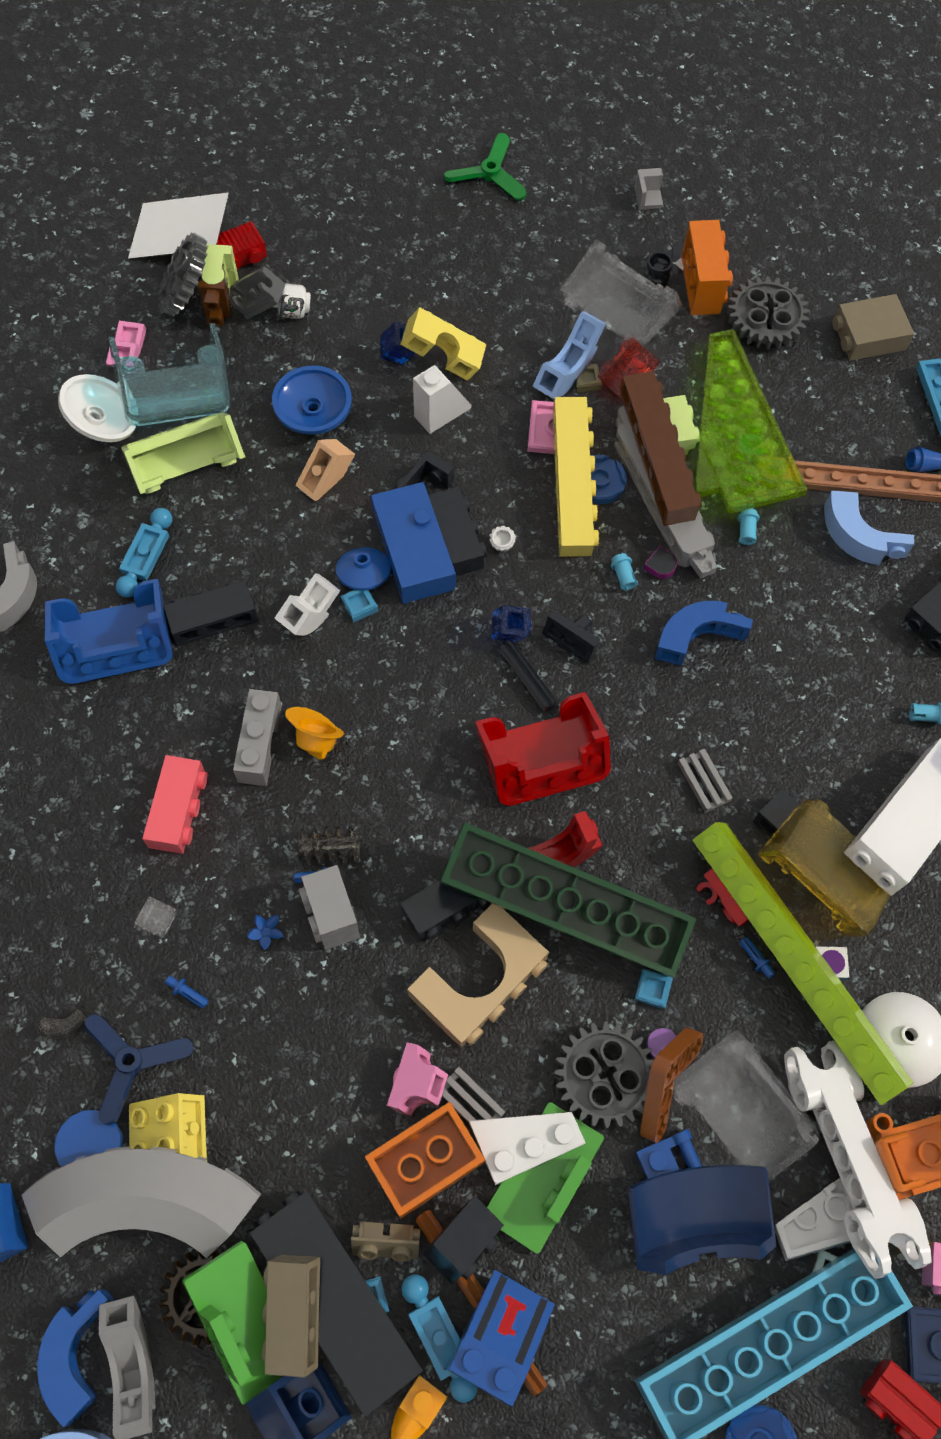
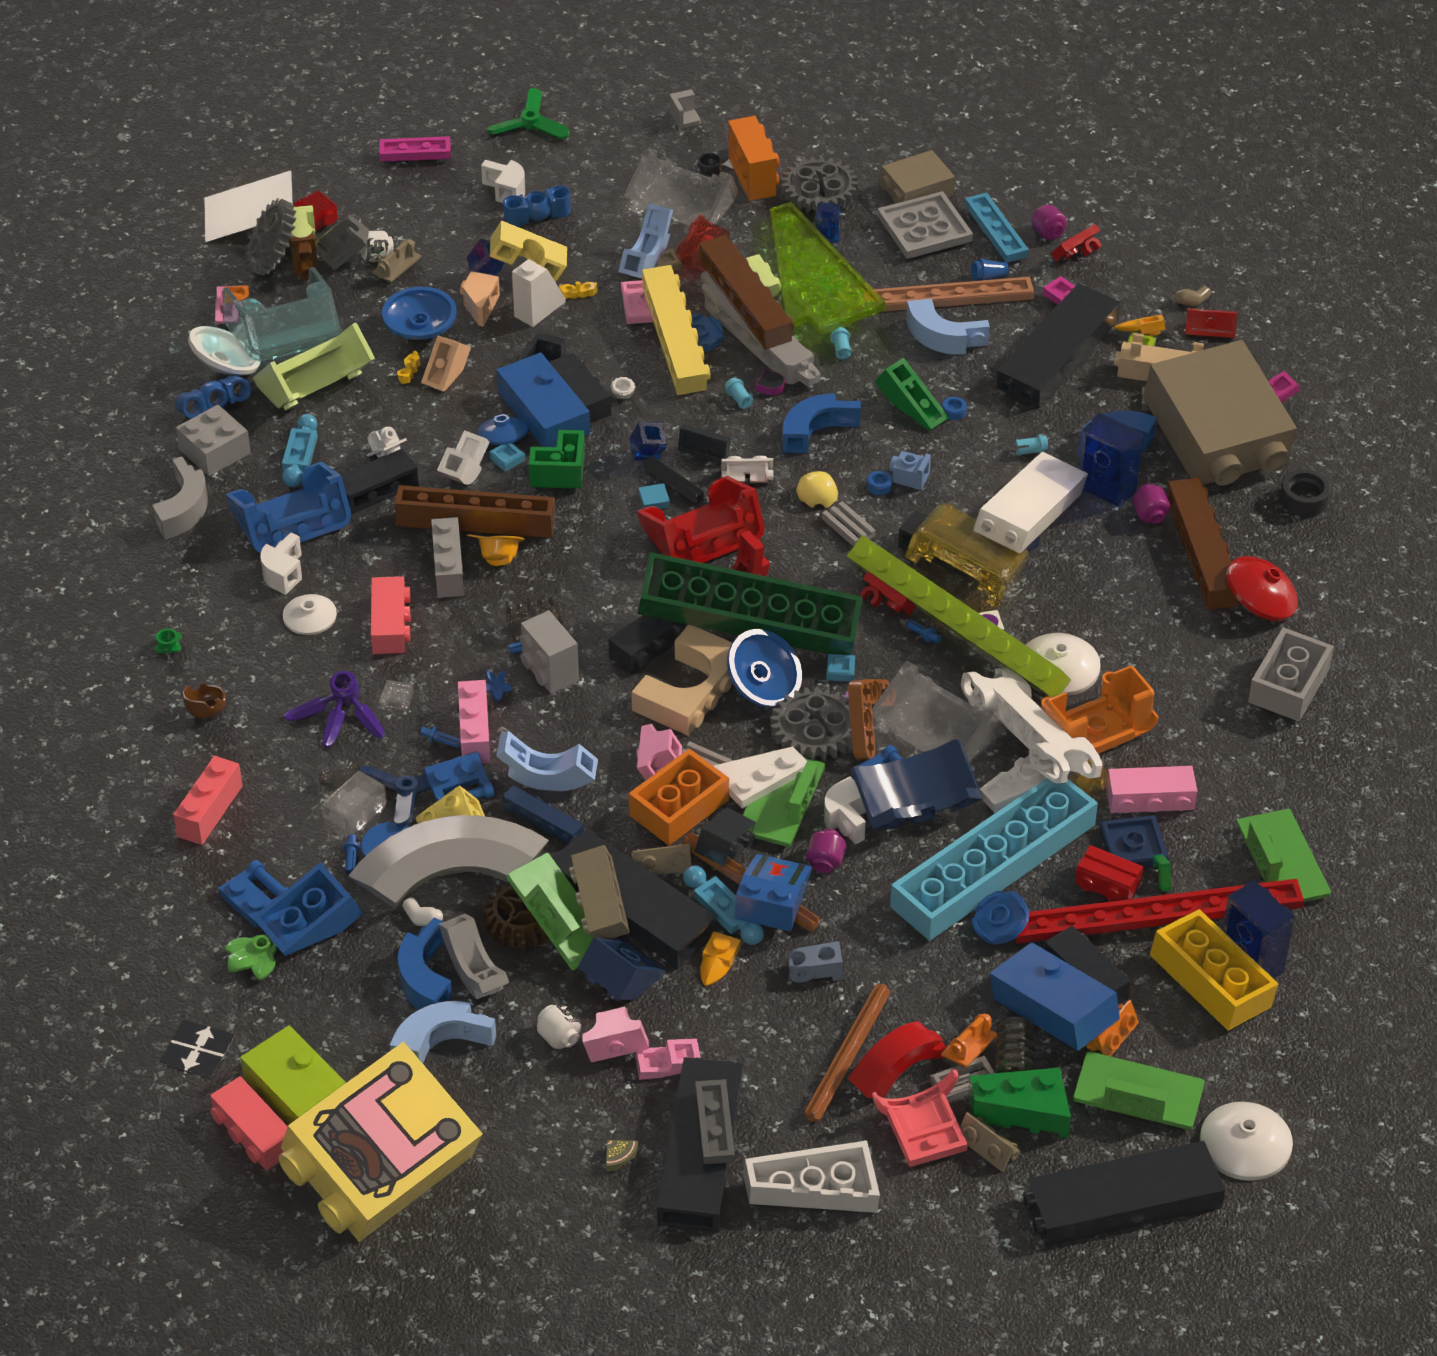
camera: 10 degrees left, 20 degrees down
none -> blue piece [175,375,251,418]
none -> light grey brick [176,405,251,476]
none -> orange tile [224,285,249,303]
none -> white brick [261,533,302,595]
none -> white dish [283,594,337,635]
none -> dark purple plant [284,671,385,747]
none -> clear brick [322,770,386,837]
none -> blue piece [343,834,360,874]
none -> white hinge [367,427,407,458]
none -> dark tan hinge [372,239,422,283]
none -> dark pink plate [380,136,451,162]
none -> reddish brown brick [394,485,556,538]
none -> yellow piece [397,351,421,384]
none -> white arm [402,898,443,926]
none -> blue plate [424,752,494,802]
none -> bright pink brick [458,680,490,764]
none -> light nougat slope [460,271,500,327]
none -> white brick [481,160,525,203]
none -> light blue arch [497,731,598,791]
none -> blue piece [503,185,571,227]
none -> dark blue piece [503,785,584,844]
none -> green brick [529,430,585,489]
none -> yellow piece [559,281,597,299]
none -> dark azure tile [639,483,670,509]
none -> white hinge [721,456,773,483]
none -> blue dish [727,629,802,708]
none -> light yellow hair [796,471,838,508]
none -> magenta head [806,829,846,873]
none -> clear blue brick [815,203,842,242]
none -> white brick [824,777,866,845]
none -> blue tile [867,471,893,495]
none -> green slope [874,358,949,431]
none -> light grey plate [877,191,973,259]
none -> medium blue brick [889,451,931,490]
none -> blue tile [942,397,967,420]

